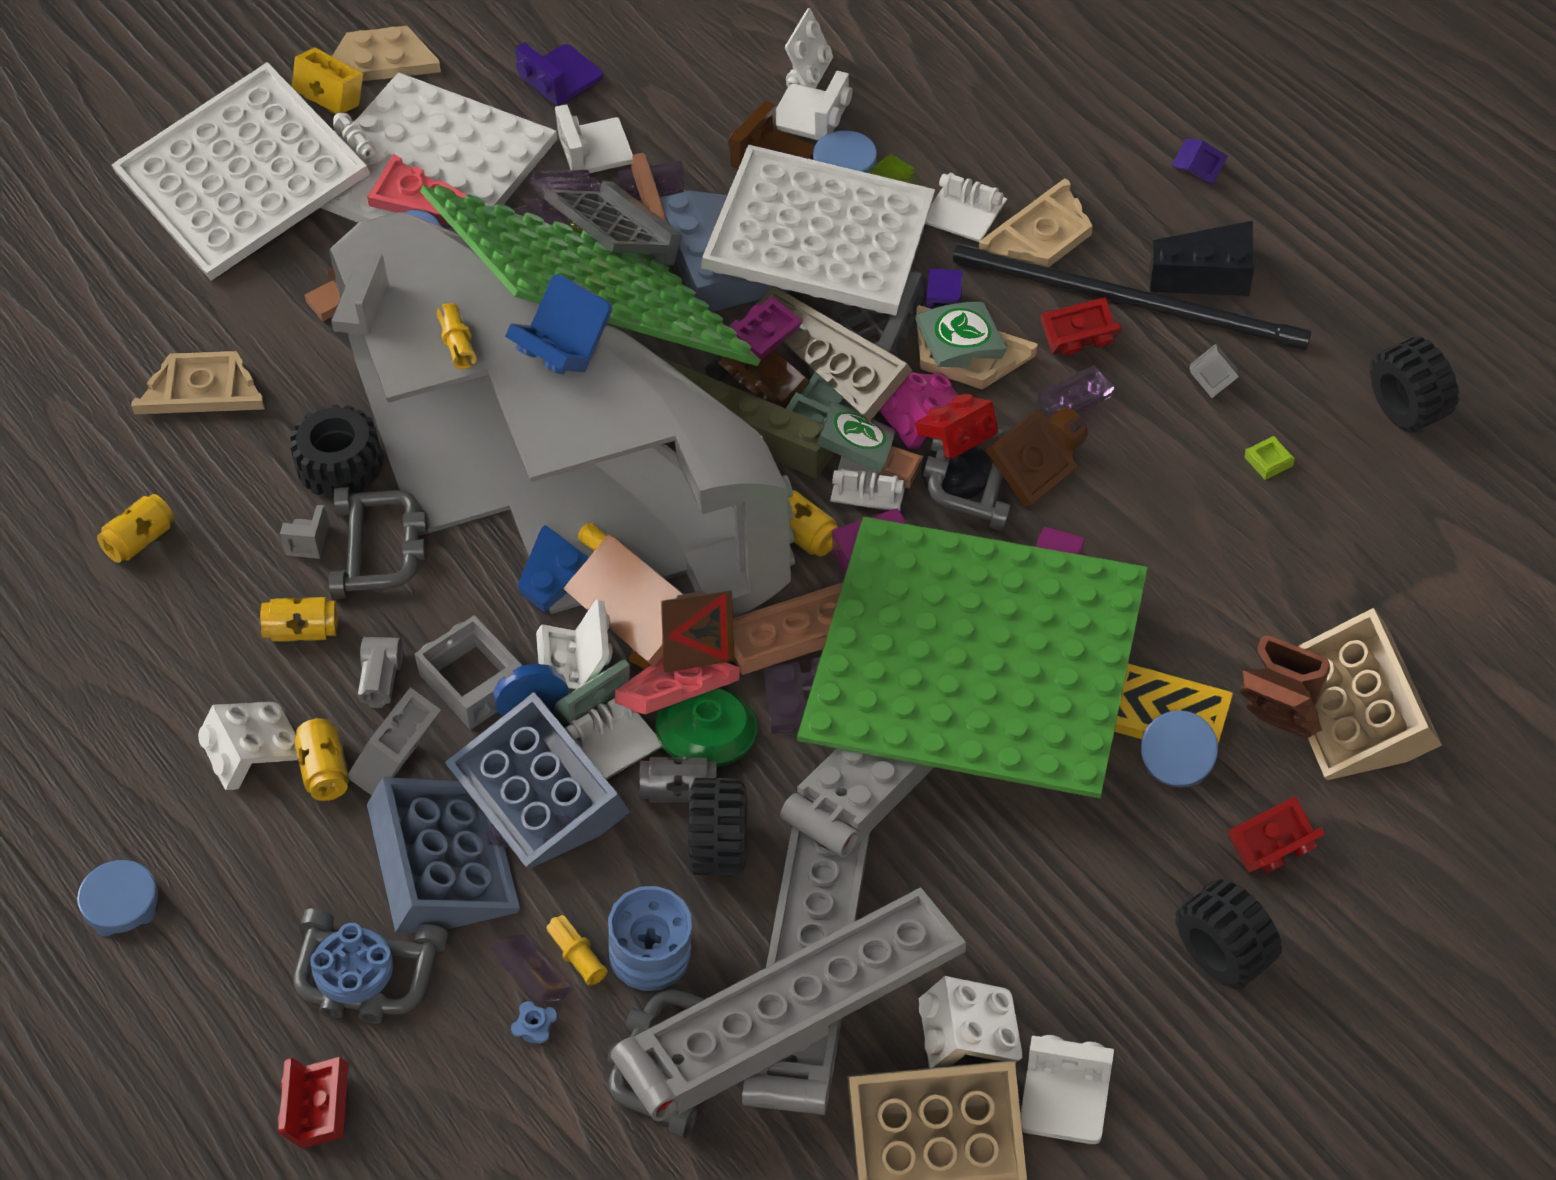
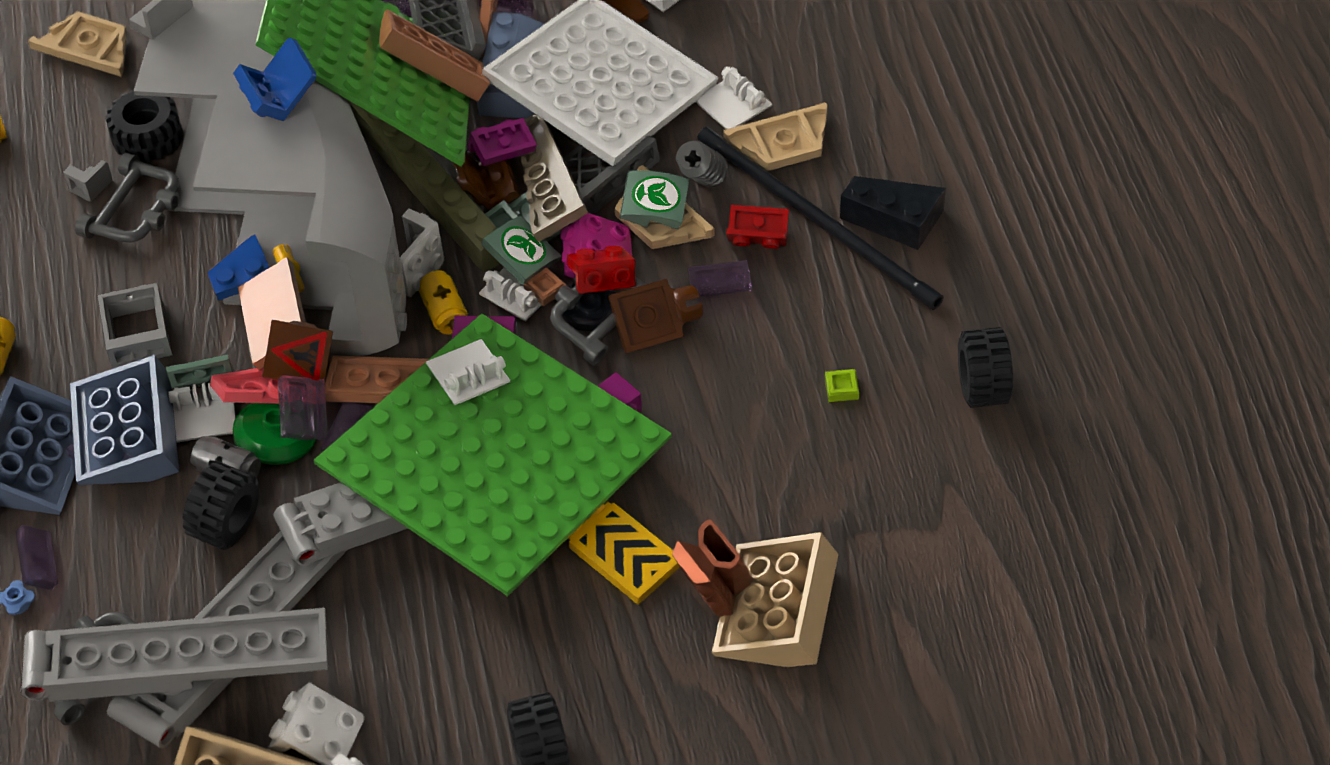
camera: 25 degrees right, 0 degrees up
yellow piece [260,597,338,642] -> none
light grey window [348,687,441,795] -> none
light grey piece [358,637,403,708] -> none
yellow pin [436,303,477,370] -> none
blue tile [493,664,568,717] -> none
white bracket [536,600,612,694] -> none
yellow axle [546,915,608,986] -> none
medium blue wheel [608,886,692,991] -> none
medium blue tile [813,131,877,174] -> none
clear neon green tile [870,154,914,182] -> none
dark purple panel [926,269,963,309] -> none
medium blue tile [1141,711,1218,788] -> none
dark purple panel [1172,138,1228,184] -> none
light grey panel [1190,344,1239,398] -> none
red bracket [1227,796,1325,874] -> none
none -> plate [278,375,328,441]
none -> nougat slope [379,9,490,102]
none -> white hinge [426,339,510,405]
none -> dark grey piece [676,140,728,188]

